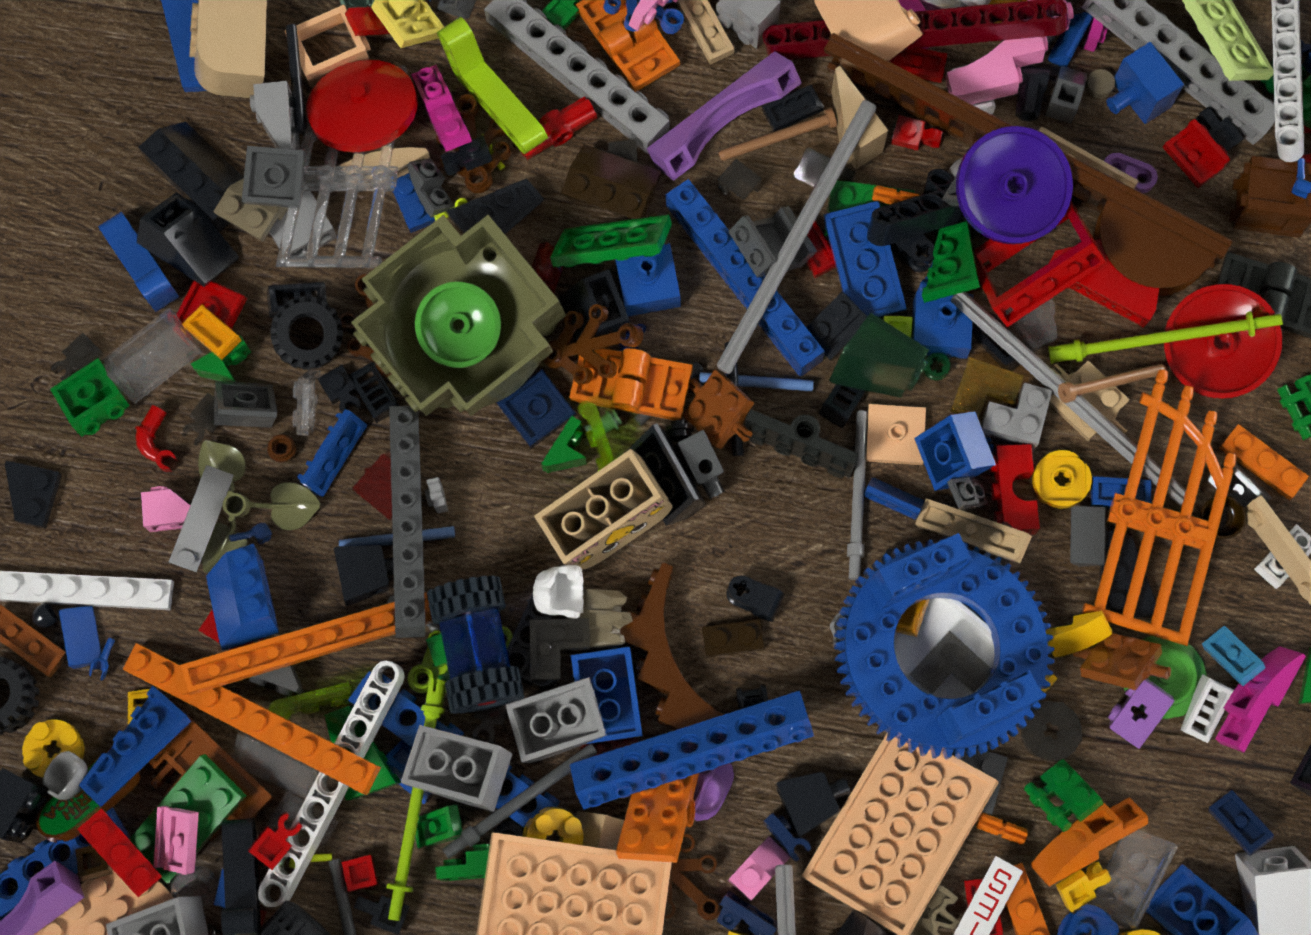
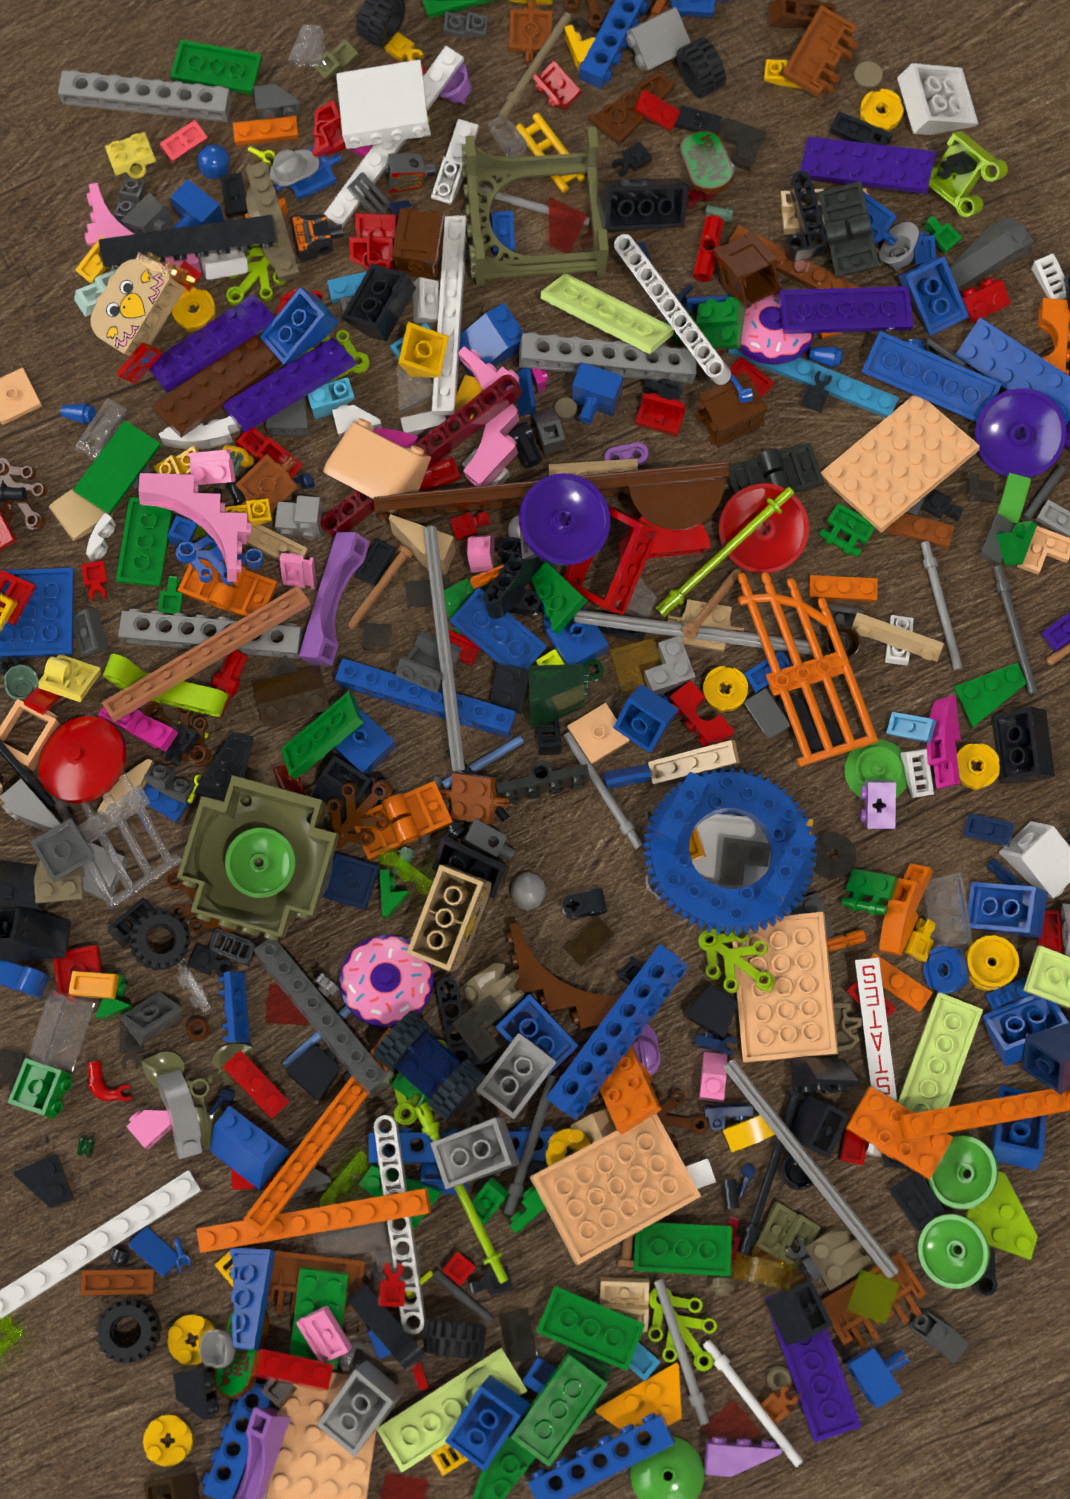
camera: 35 degrees left, 0 degrees up
white hair [533,565,584,619] -> none
dark grey slope [947,476,989,511] -> none
yellow slope [1046,611,1112,658] -> none
dark orange plate [1073,633,1171,690] -> none
none -> dark green bush [77,1135,95,1158]
none -> nougat plate [102,586,310,722]
none -> red arch [220,1050,289,1119]
none -> bright pink plate [279,553,316,589]
none -> bright pink dish [339,935,434,1028]
none -> bright pink slope [467,534,494,573]
none -> light grey hair [510,872,546,911]
none -> lime plant [699,929,775,993]
none -> yellow plate [957,743,1000,790]
none -> dark blue axle [986,858,1027,886]

